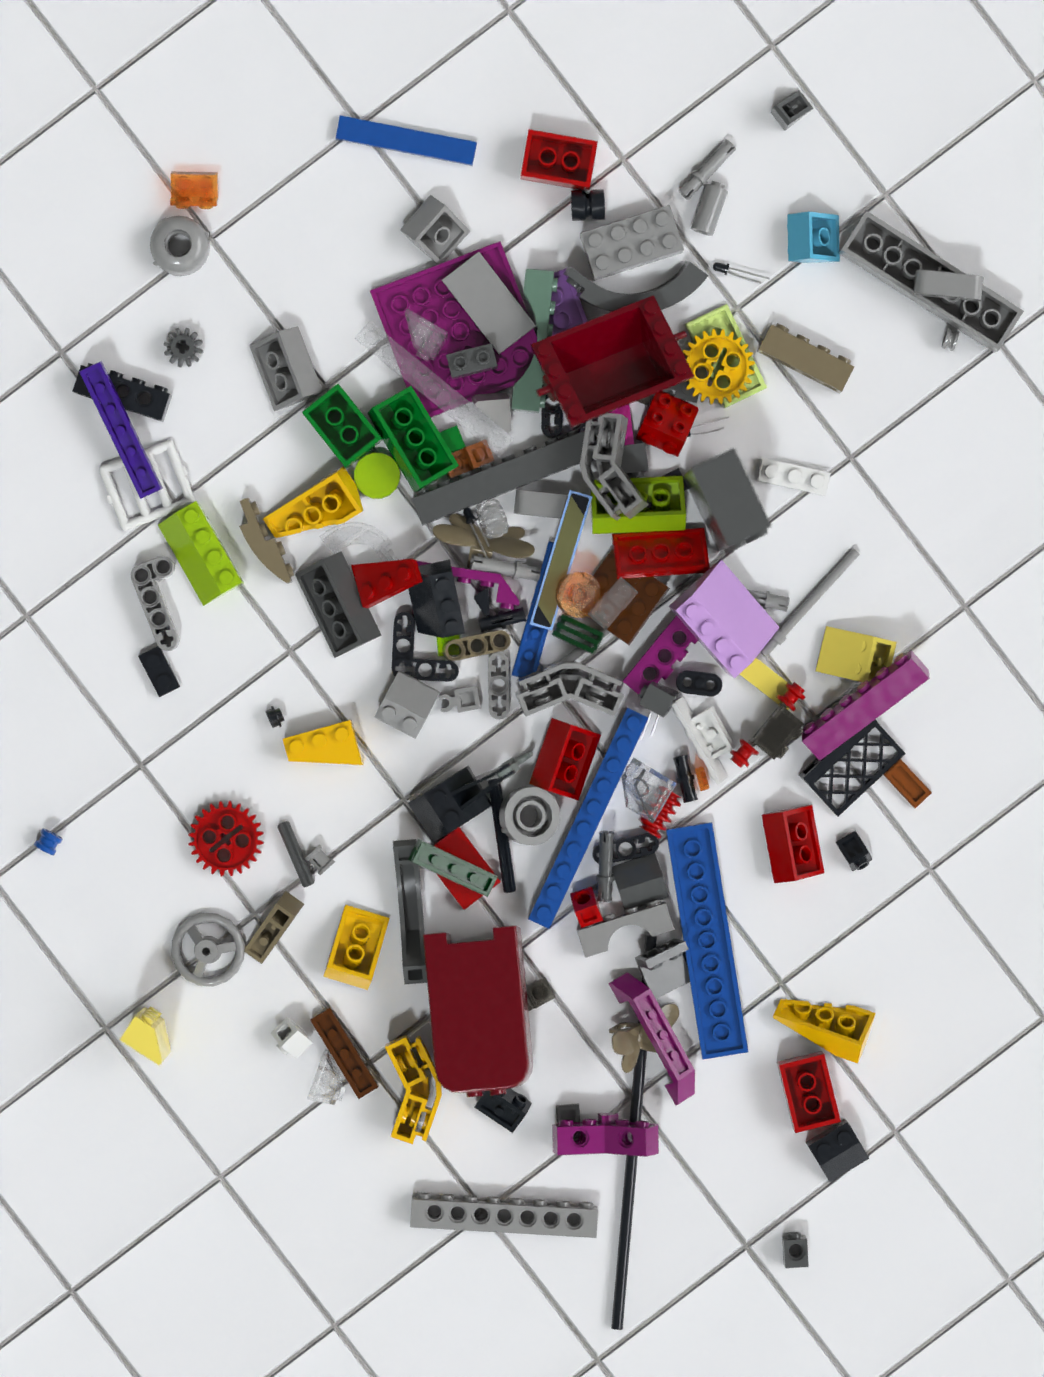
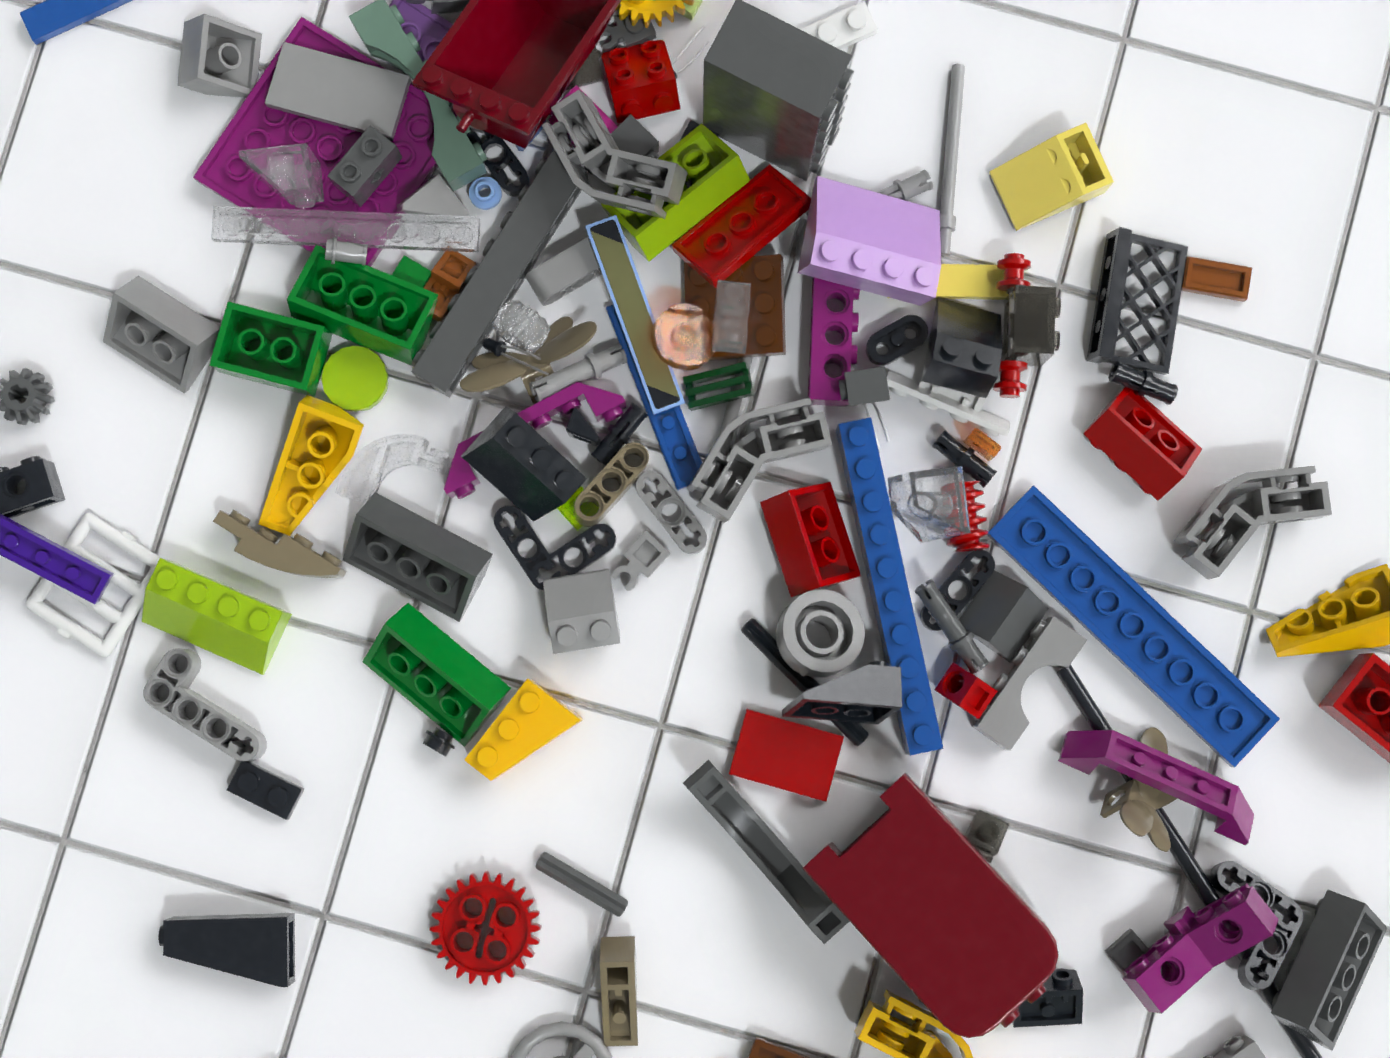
camera: 40 degrees left, 5 degrees down
light grey bush [304,845,335,875] -> none
yellow slope [323,905,390,990] -> none
red wing [351,559,423,609] -> none
black slope [408,751,533,843] -> none
tile [408,839,498,897] -> none
bracket [635,938,690,999] -> none
magenta brick [802,650,929,761] -> none
black bracket [836,830,872,871] -> none
none -> black slope [158,913,295,987]
none -> light grey pin [325,237,368,266]
none -> green slope [362,603,511,747]
none -> light blue plate [469,177,502,210]
none -> slope [782,661,902,724]
none -> black slope [921,297,1002,398]
none -> black pin [1108,361,1178,405]
none -> light grey brick [1174,466,1332,579]
none -> beam [1210,861,1304,990]
none -> dark grey slope [1271,889,1387,1051]

